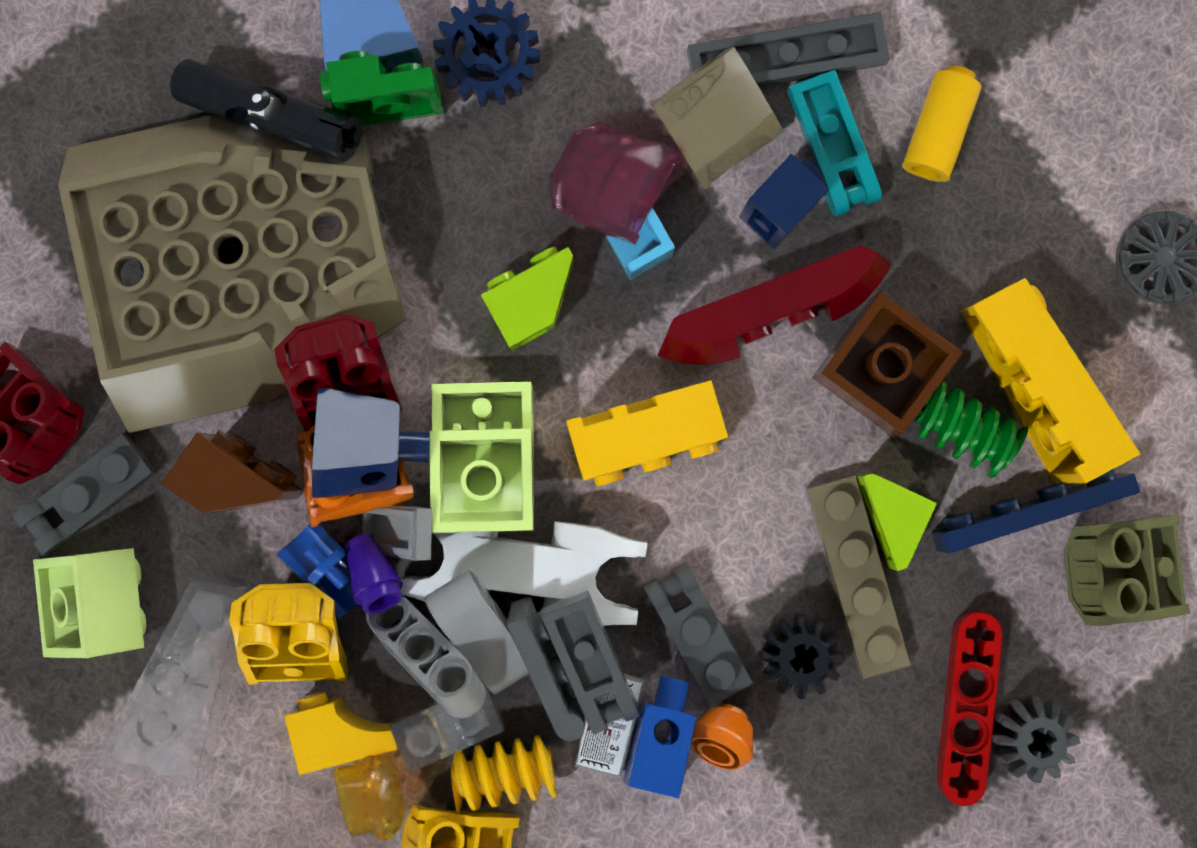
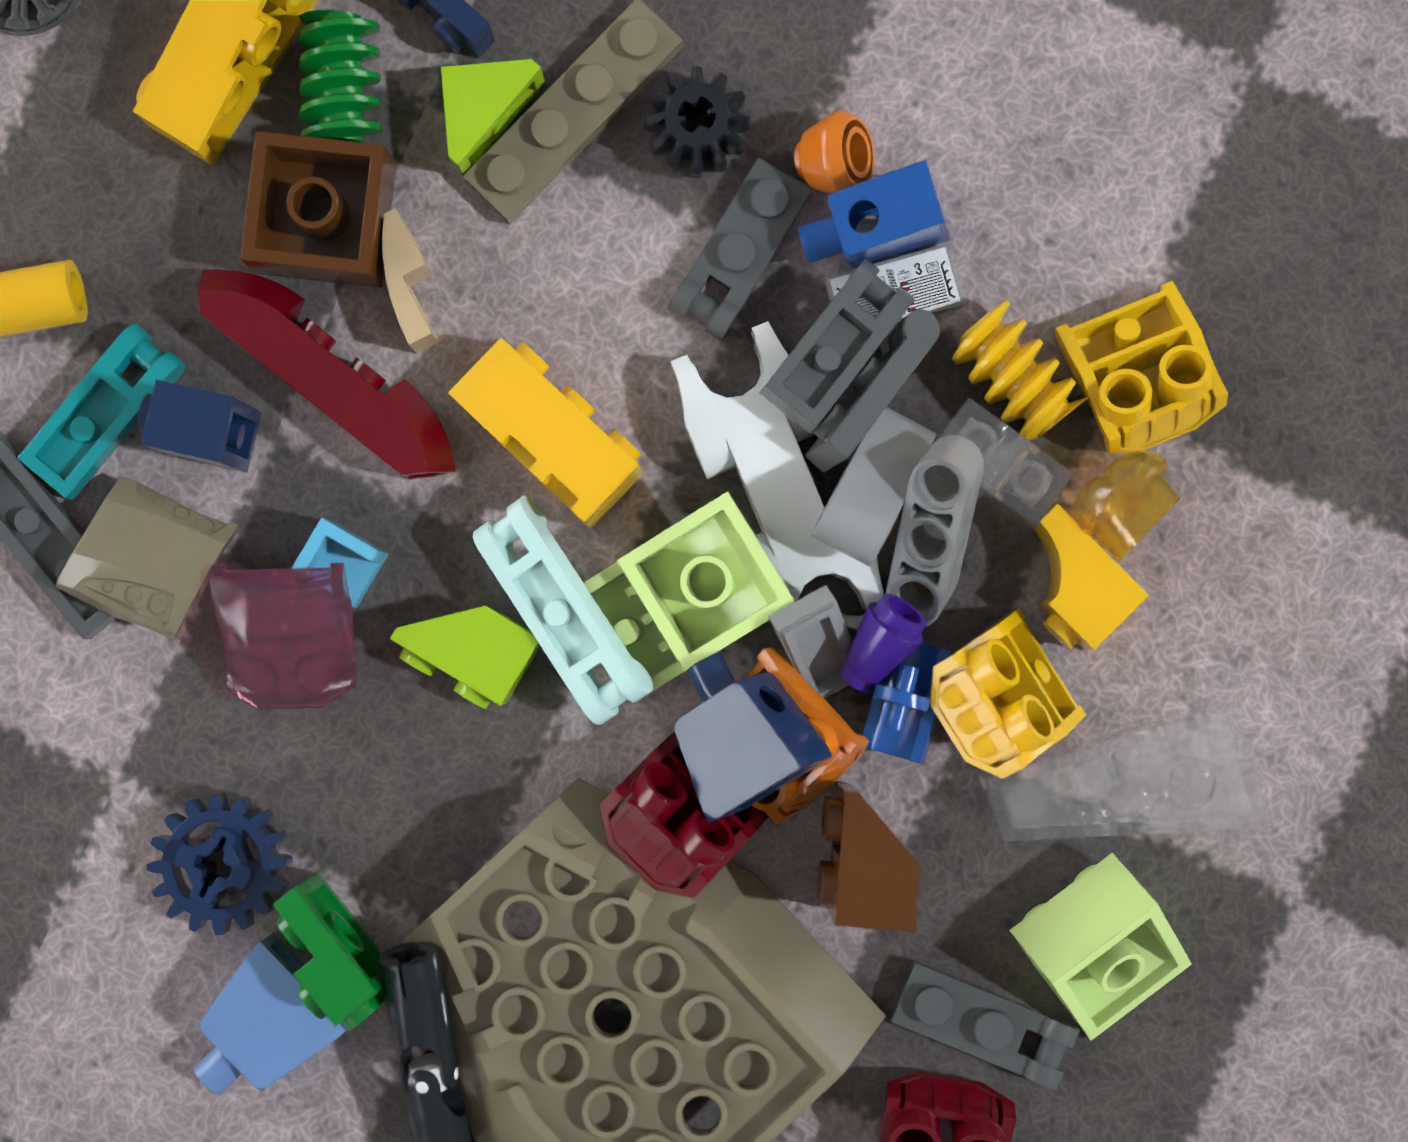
camera: 120 degrees left, 0 degrees up
none -> tan slope [382,208,439,354]
none -> light aqua plate [473,495,653,725]

